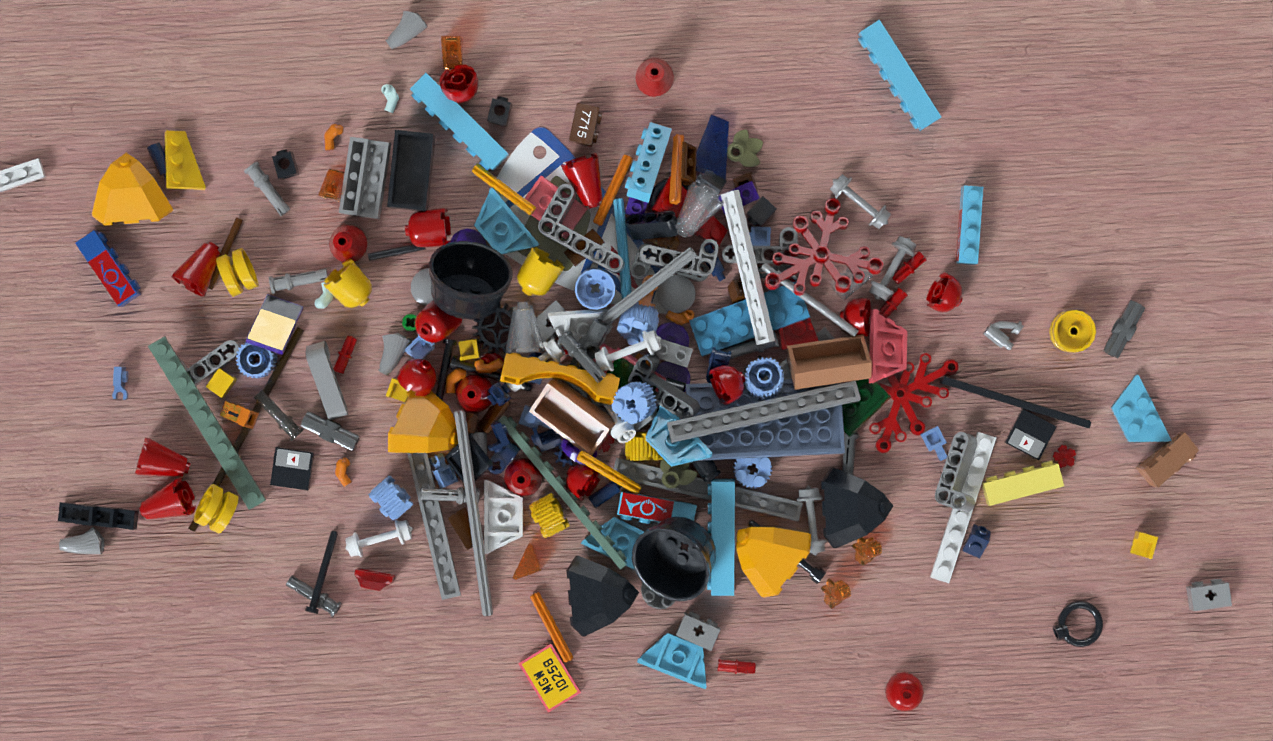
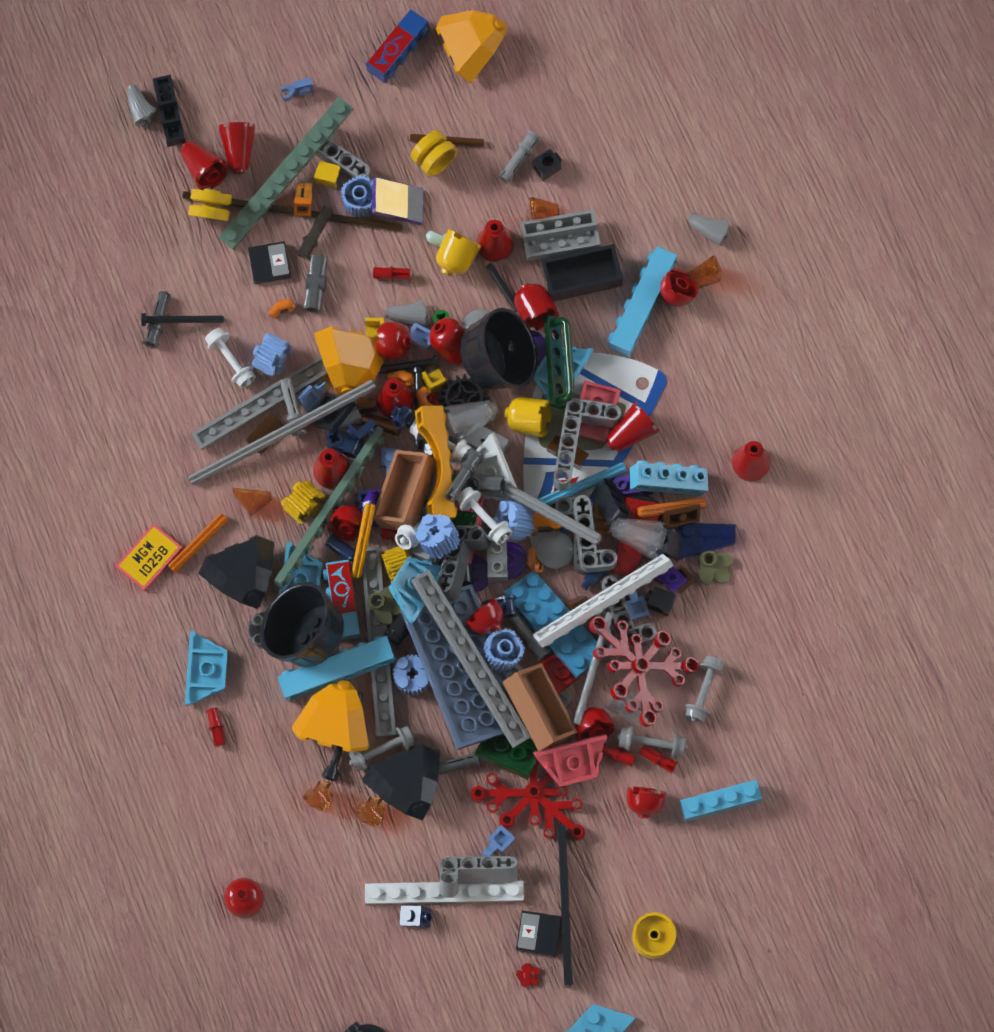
camera: 75 degrees right, 15 degrees down
dark blue cylinder [147,142,166,179] -> none
yellow wing [165,130,206,190] -> none
red cone [171,242,220,297] -> none
light grey pin [269,268,328,294] -> none
light grey beam [305,341,348,420] -> none
orange arm [324,124,343,150] -> none
red slope [354,568,395,591] -> none
light aqua arm [381,84,399,113] -> none
light orange axle [472,164,536,215] -> none
white wing [484,480,523,554] -> none
black brick [487,96,512,127] -> none
dark blue bracket [531,426,562,452] -> none
reddish brown brick [569,103,603,147] -> none
light blue wheel [575,268,615,310] -> none
orange axle [593,154,633,226] -> none
light grey brick [676,611,720,651] -> none
medium azure brick [858,20,941,131] -> none
light yellow brick [982,461,1064,506] -> none
light grey plant [983,321,1024,350] -> none
dark grey piece [1103,300,1145,359] -> none
none -> dark green piece [544,315,575,410]

